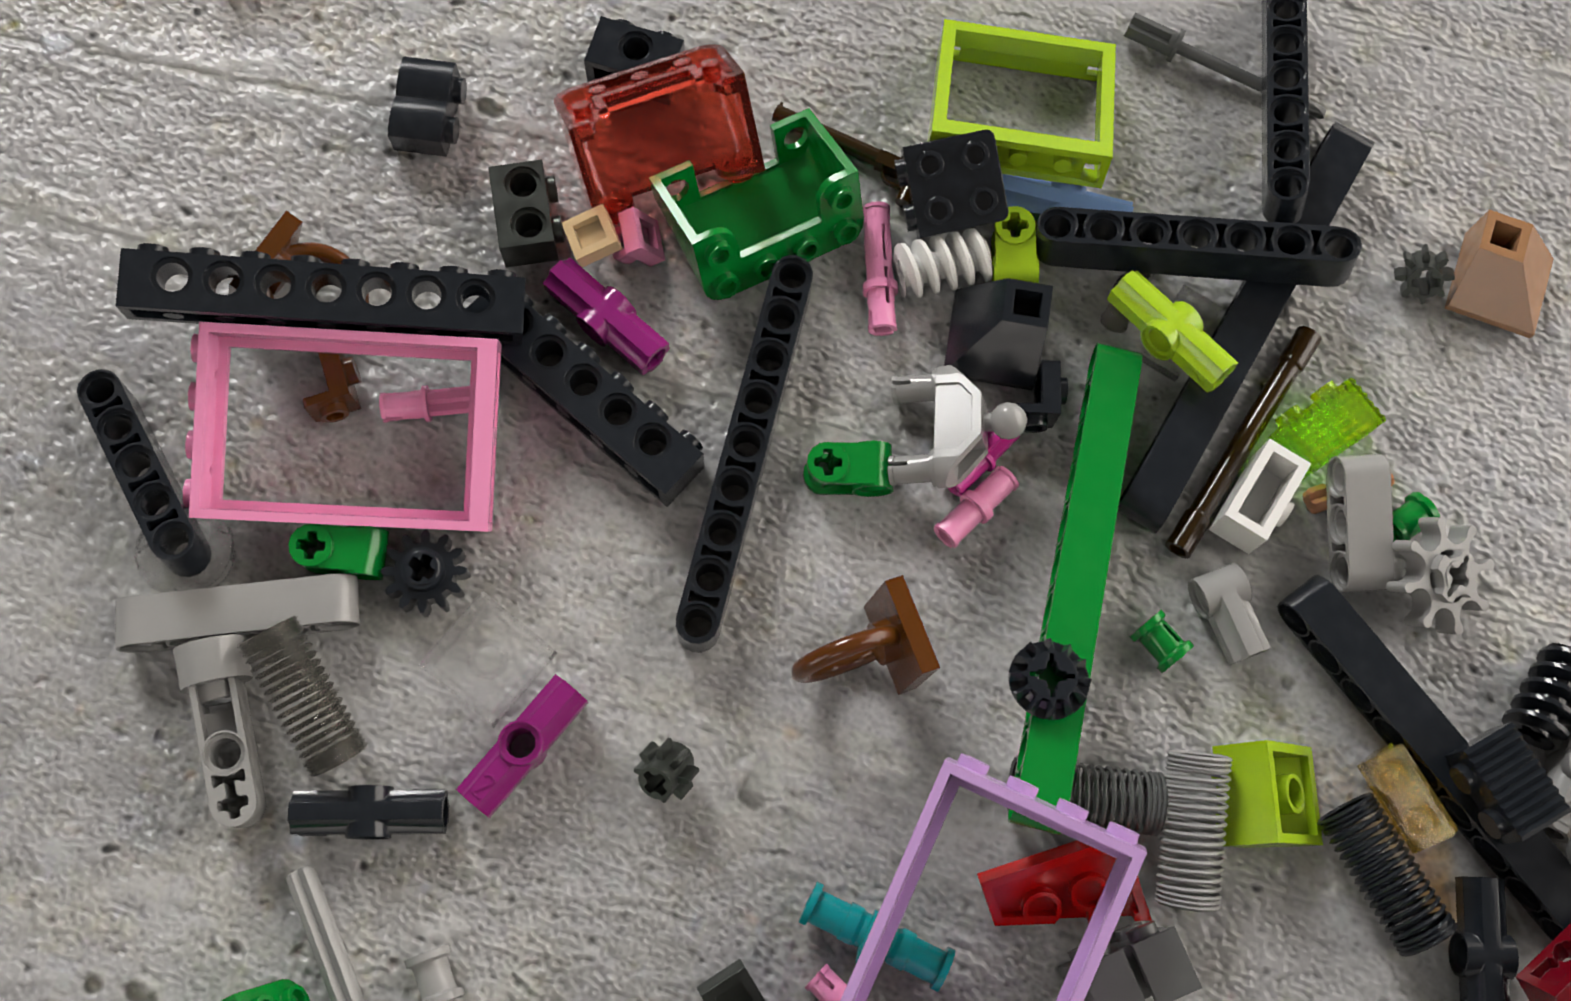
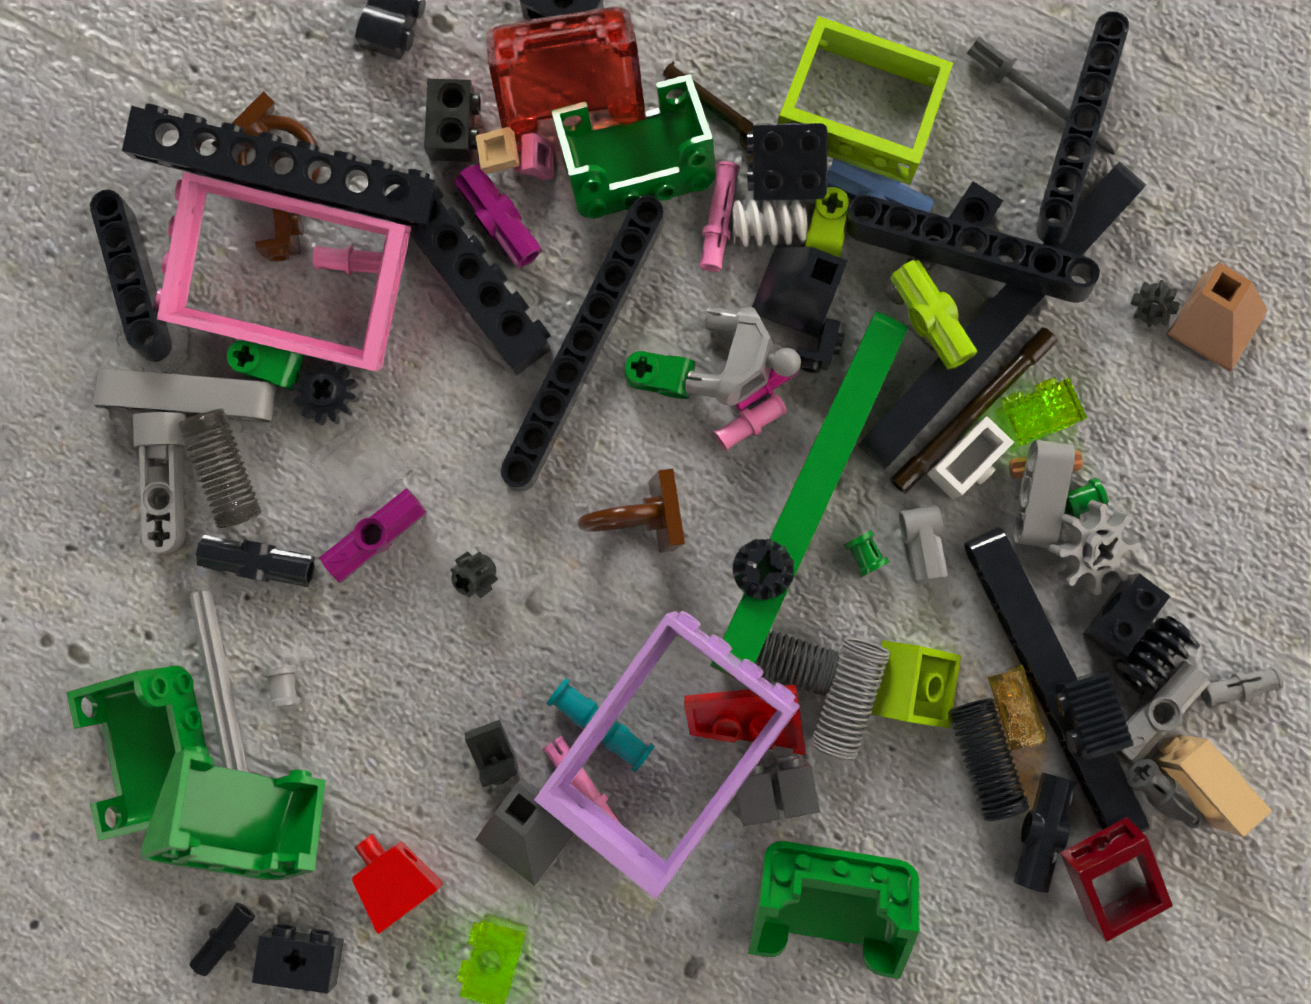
camera: 20 degrees right, 10 degrees up
none -> black brick [949,181,1004,228]
none -> black brick [1083,573,1171,657]

